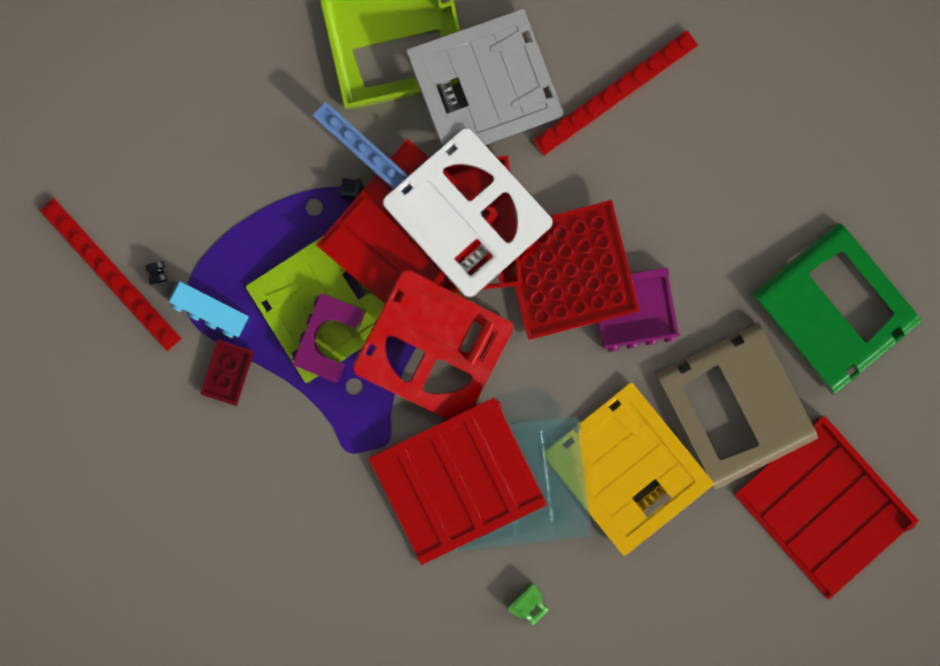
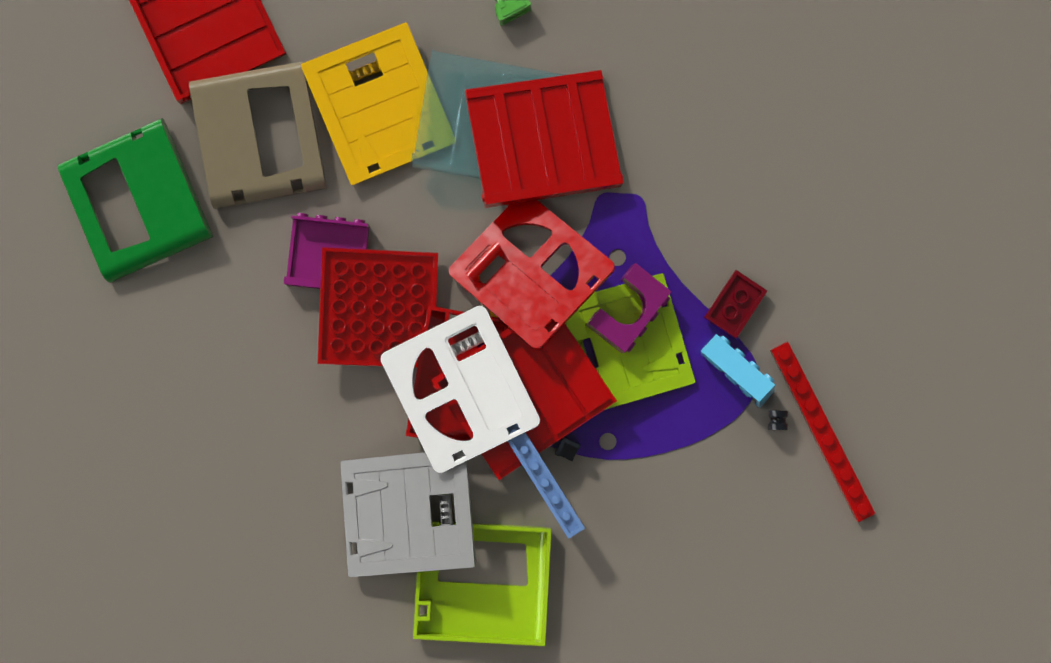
camera: 165 degrees left, 0 degrees up
red plate [533,30,698,156] -> none

